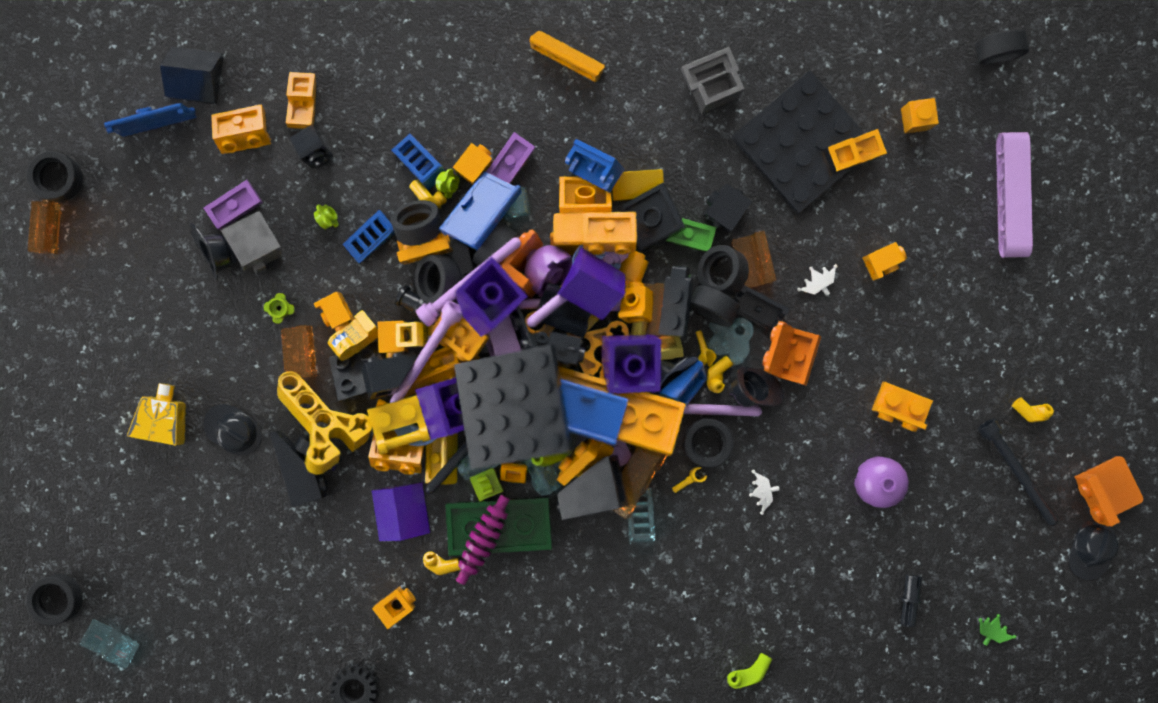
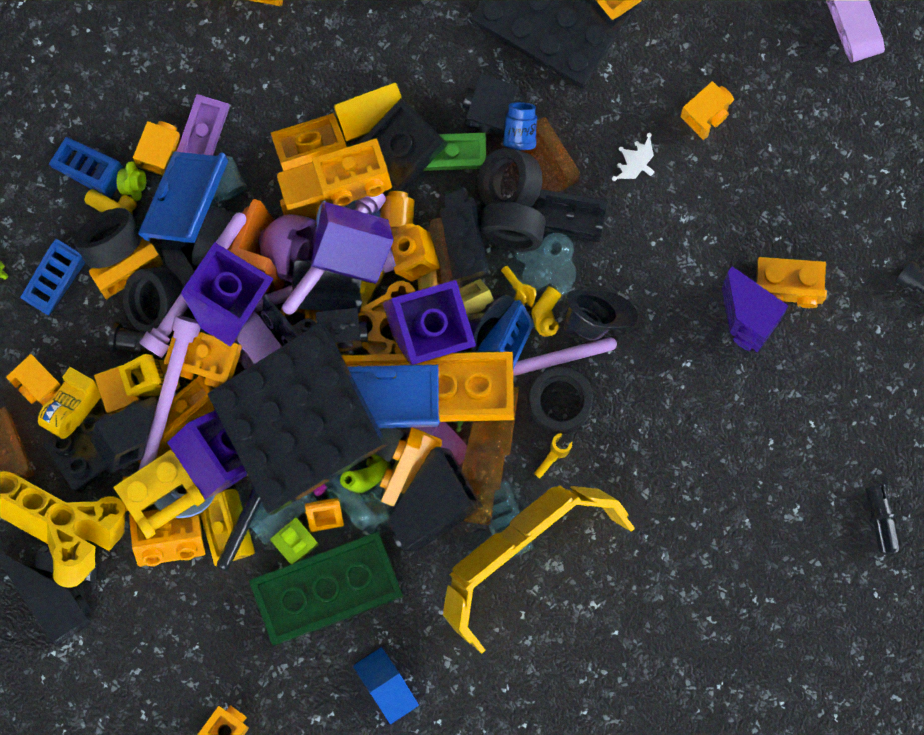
camera: 15 degrees left, 10 degrees down
dark purple slope [372,482,431,541] -> none
yellow arm [423,551,461,575] -> none
magenta piece [456,495,510,585] -> none
blue hinge [565,139,625,193] -> none
lime arm [727,653,772,689] -> none
white piece [749,470,779,515] -> none
orange bracket [763,321,821,386] -> none
medium lavender cylinder [854,456,909,508] -> none
none -> blue slope [353,647,419,725]
none -> yellow windscreen [443,485,635,654]
none -> blue piece [503,102,537,150]
none -> dark purple slope [722,266,789,352]

